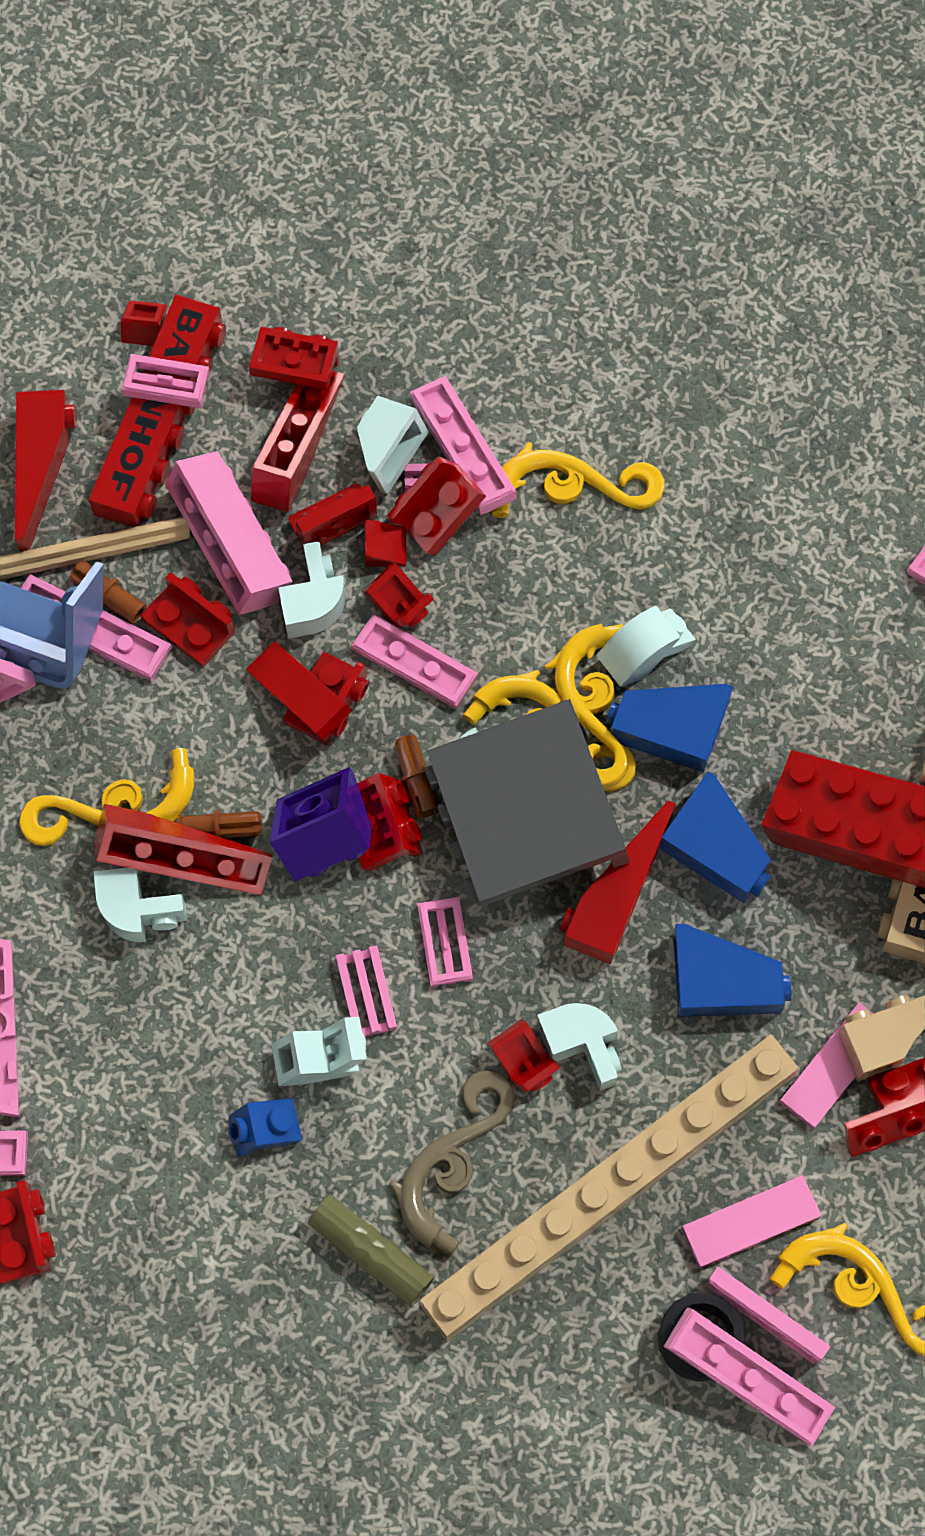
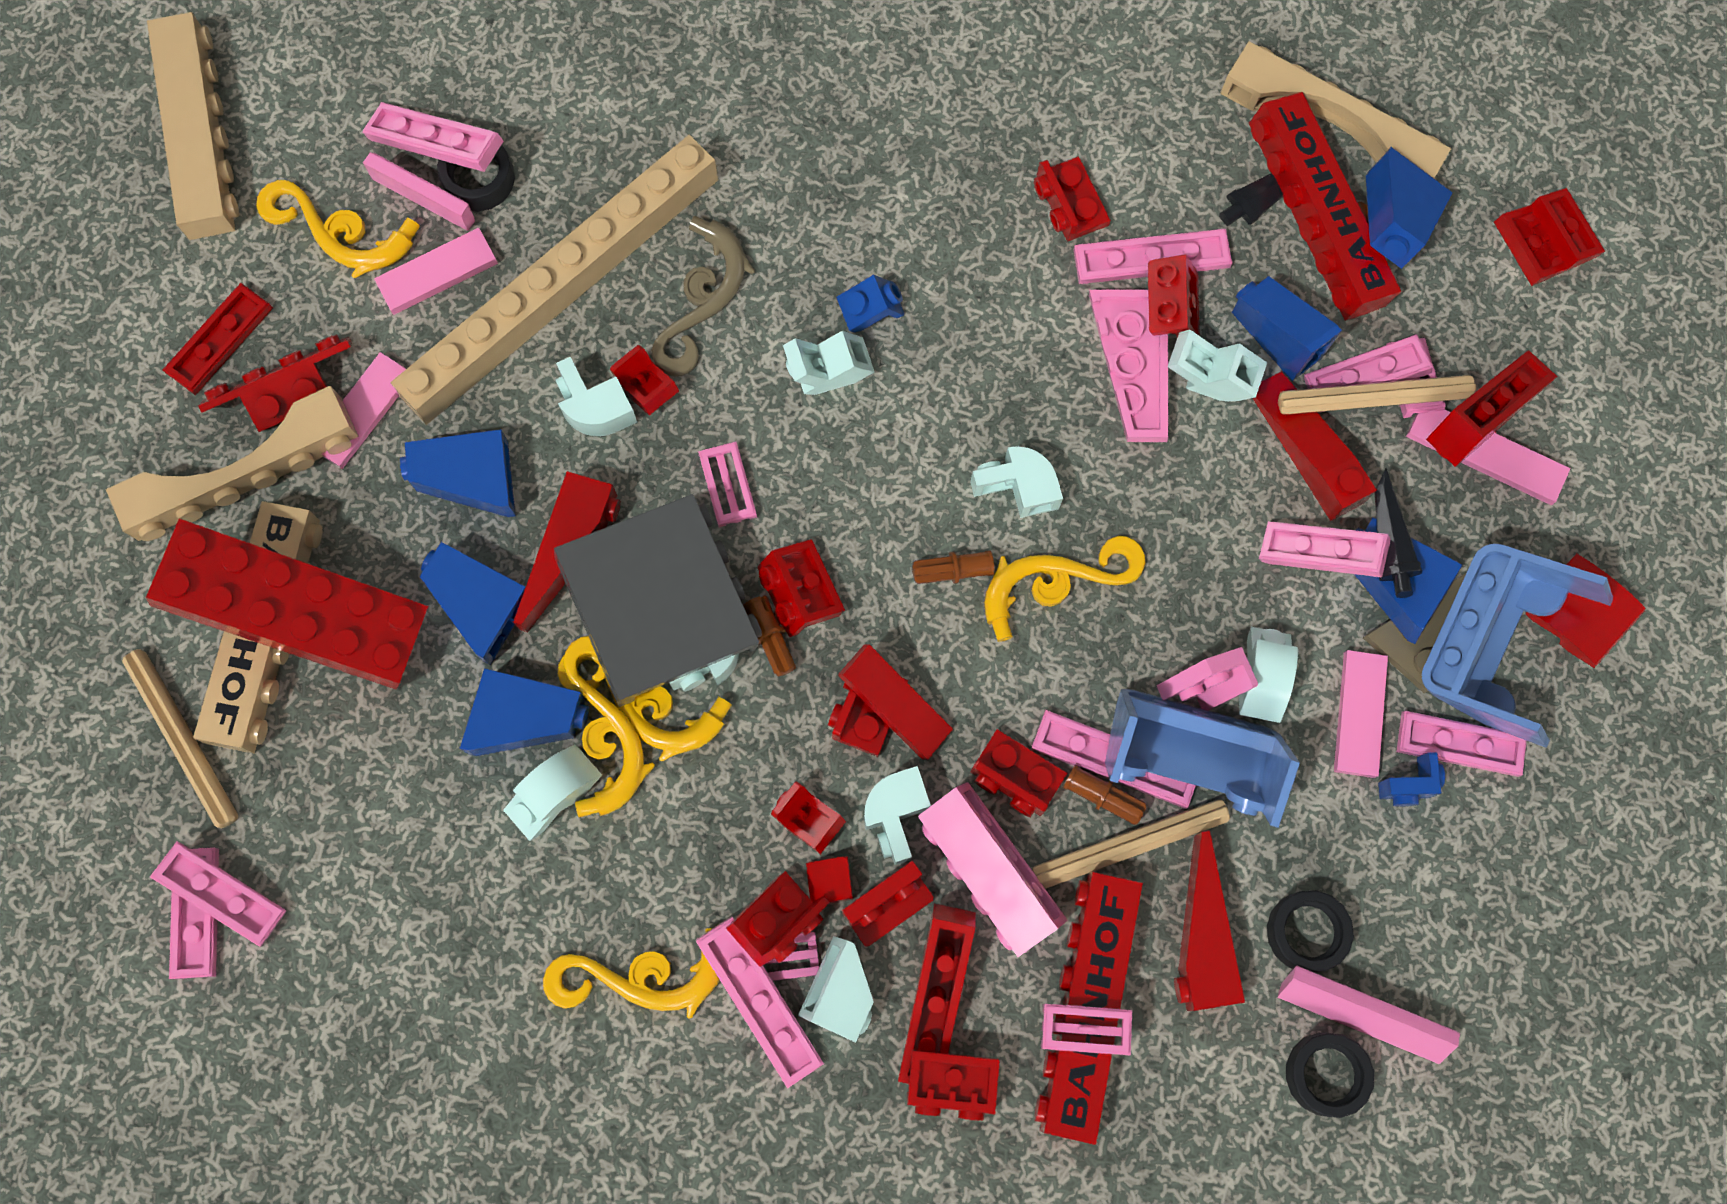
camera: 170 degrees right, 5 degrees up
red slope [94,804,273,895] -> none
red slope [121,300,167,346] -> none
dark purple slope [270,767,372,882] -> none
olive axle [308,1195,434,1307] -> none
bright pink tile [335,945,397,1037] -> none
bright pink tile [352,613,478,710] -> none

